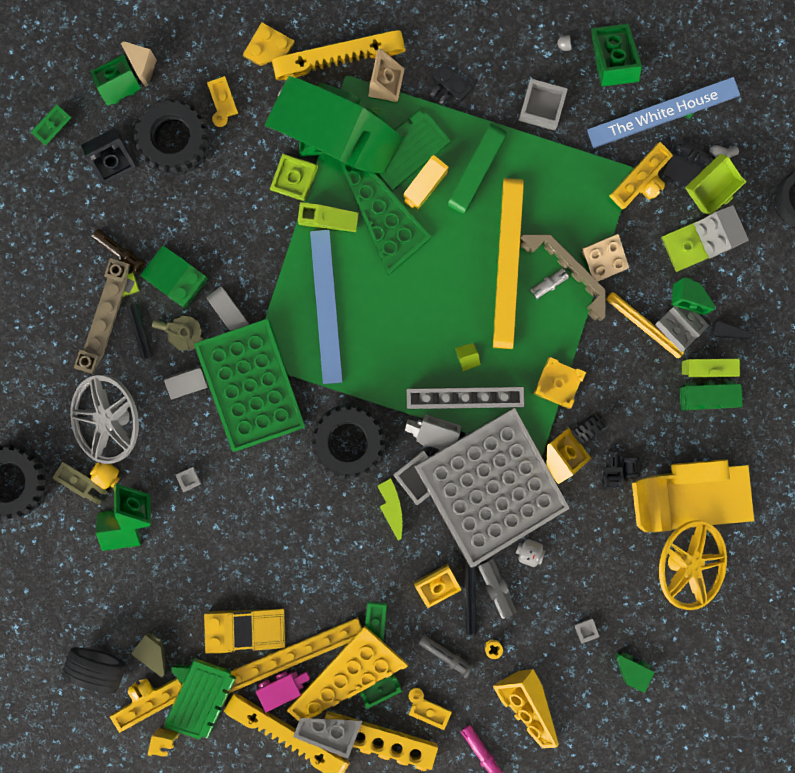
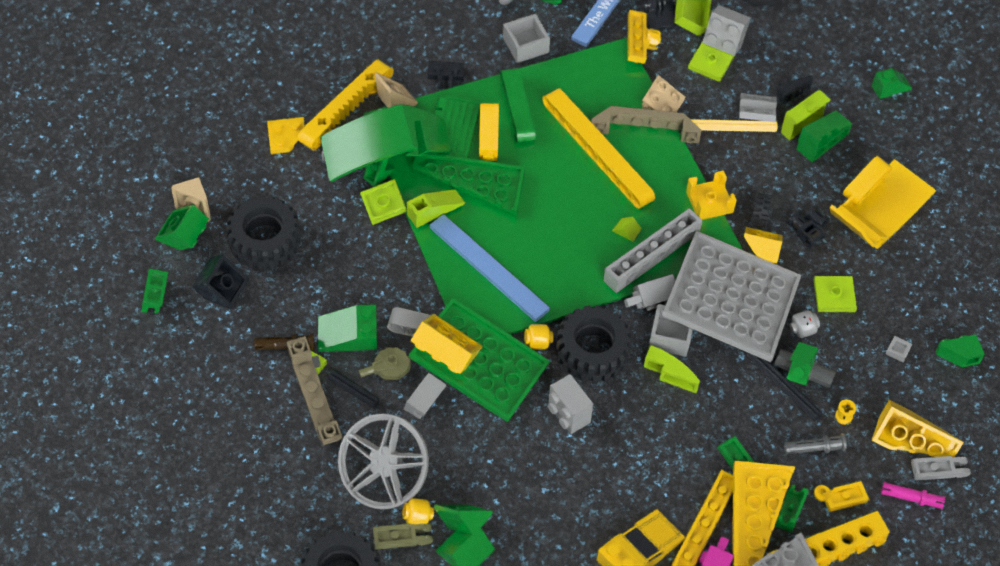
camera: 45 degrees left, 30 degrees down
light grey plate [175,467,202,492] -> none
yellow hinge [207,76,238,127] -> none
yellow slope [414,564,461,608] -> none
light grey pin [530,268,569,299] -> none
yellow wheel [659,520,727,610] -> none
green slope [671,278,715,315] -> none
none -> yellow slope [411,314,483,374]
none -> yellow head [524,324,554,350]
none -> light grey piece [548,374,593,434]
none -> green slope [787,342,819,386]
none -> lime plate [814,276,857,312]
none -> light grey hinge [911,456,971,481]

